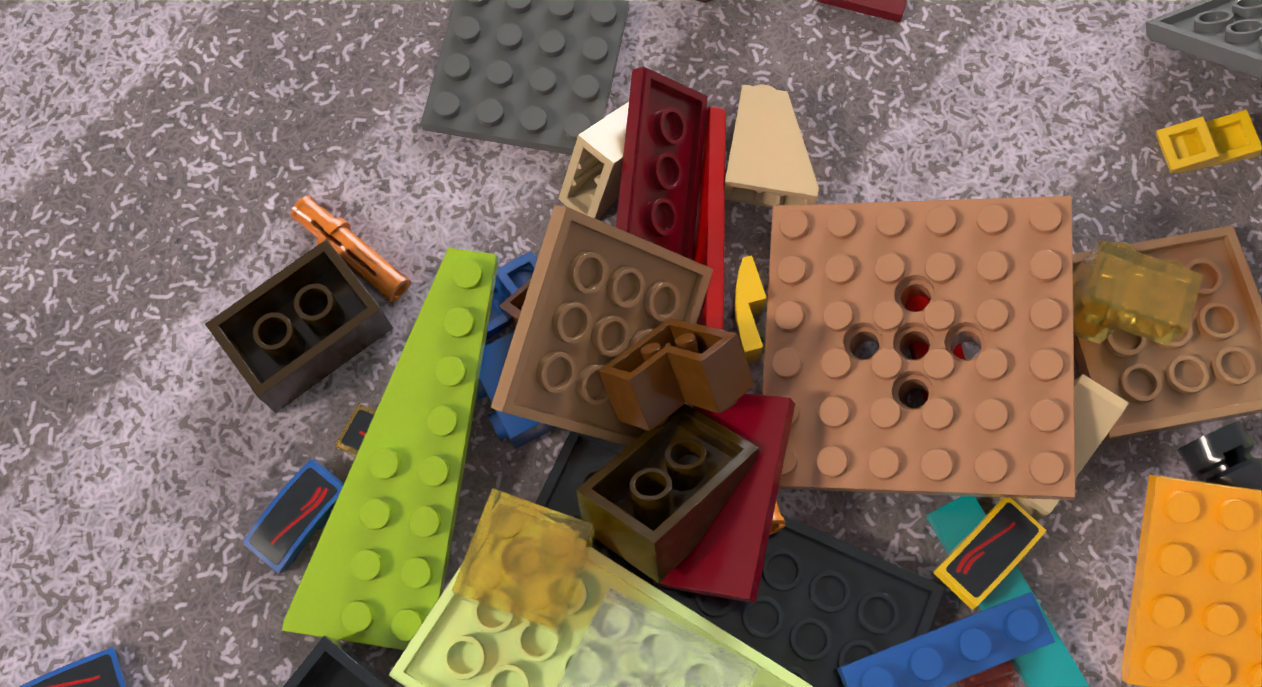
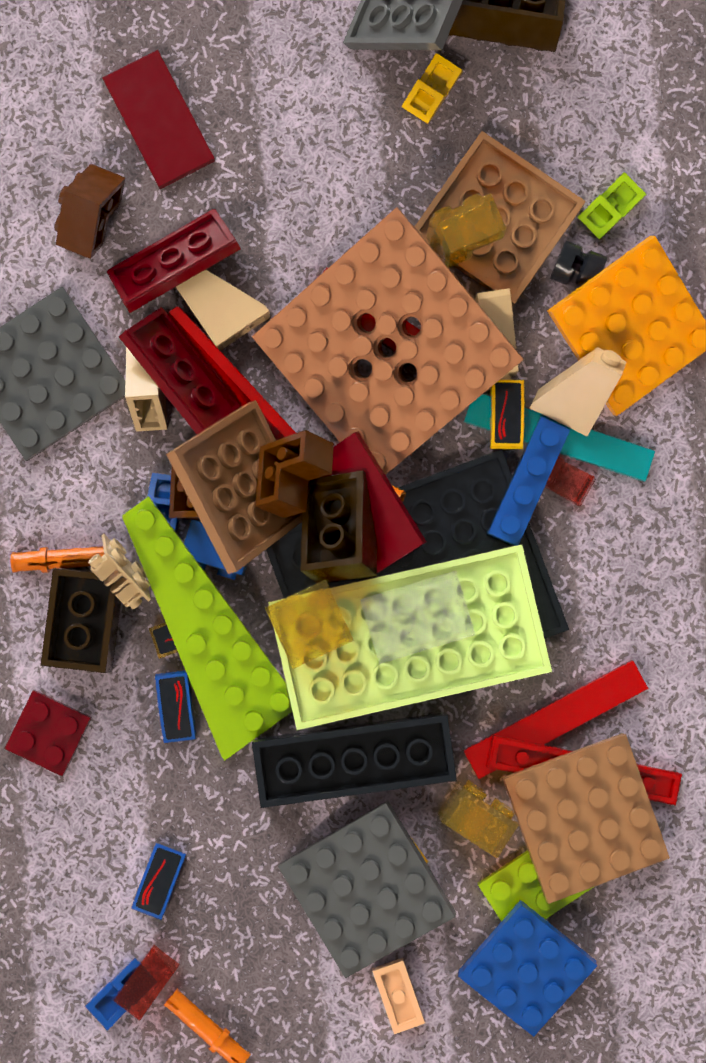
camera: 45 degrees left, 15 degrees up
yellow slope [732,255,767,364] -> none
none -> dark red plate [4,690,92,776]
none -> tan hinge [88,534,151,609]
none -> dark red tile [106,209,241,313]
none -> tan slope [530,347,627,436]

